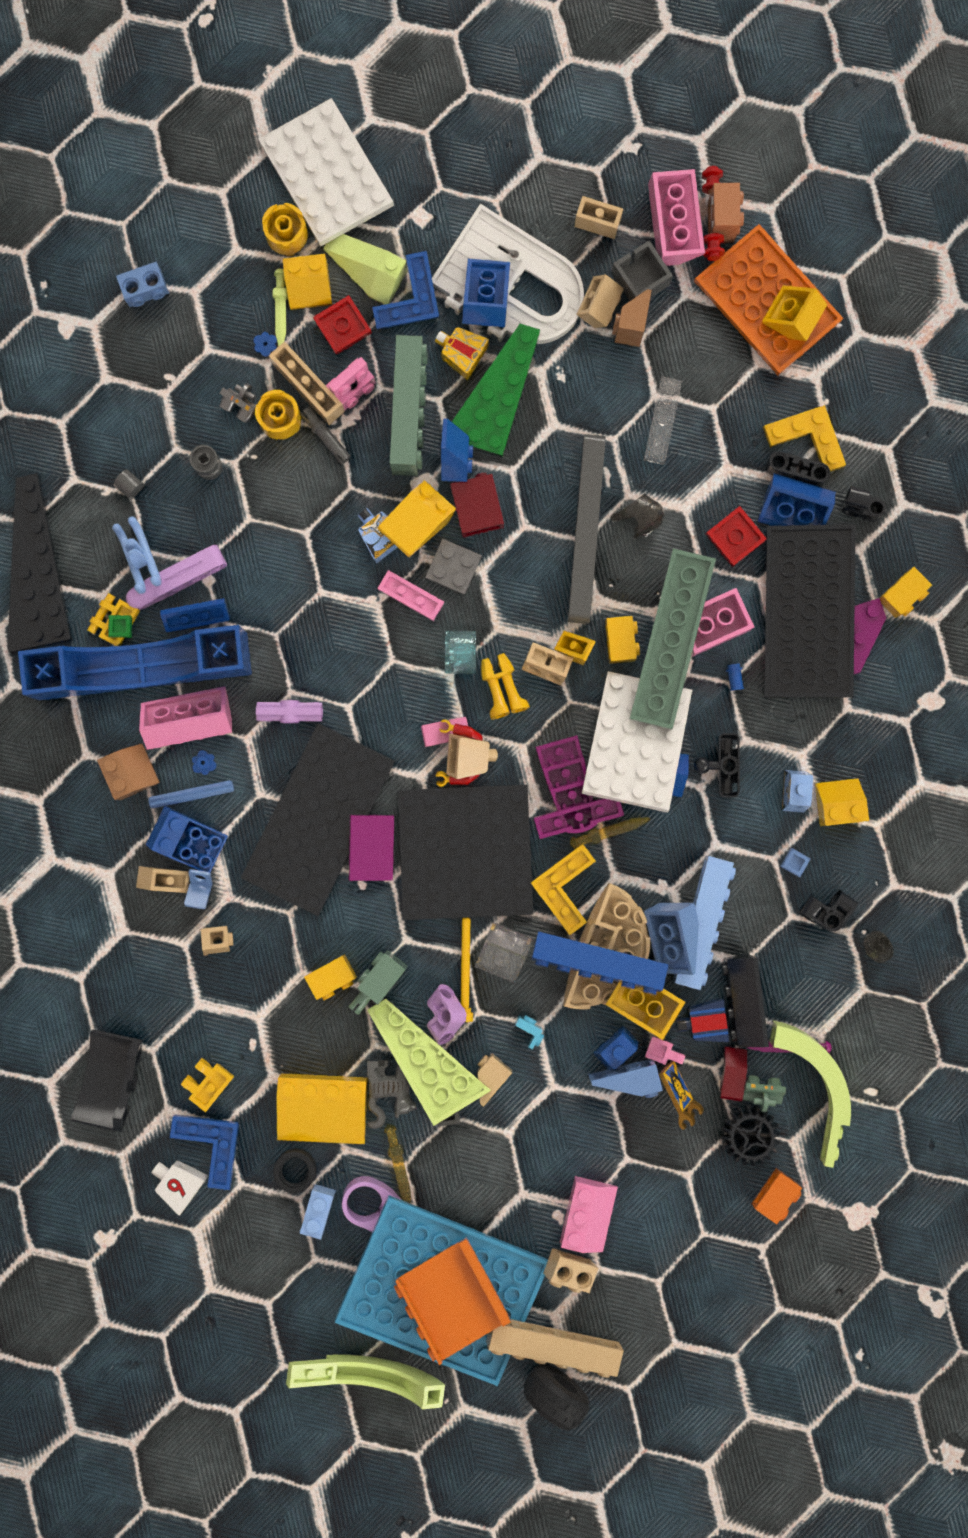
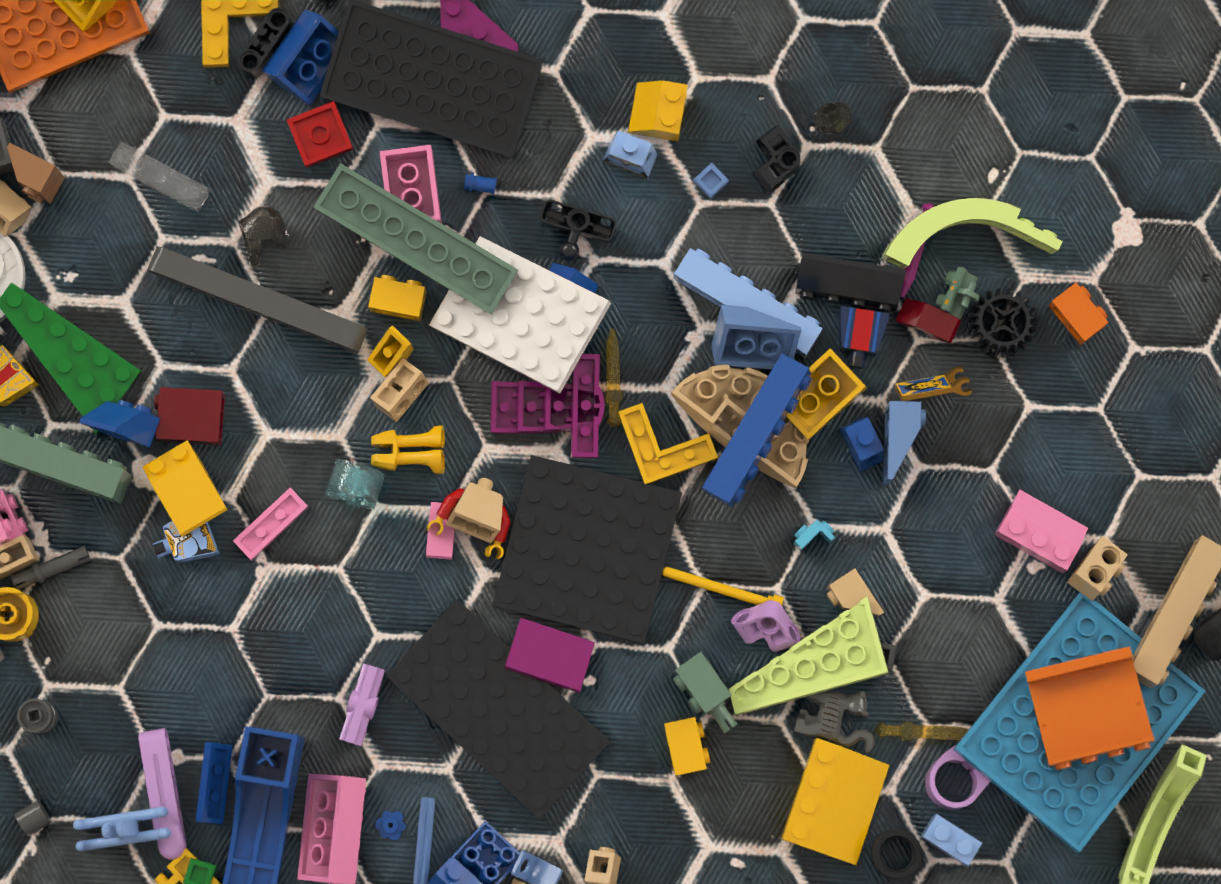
camera: 75 degrees left, 5 degrees down
flat silver plate [425,539,482,596] -> none
clear slope [474,922,533,983] -> none
bright pink plate [645,1036,685,1065] -> none

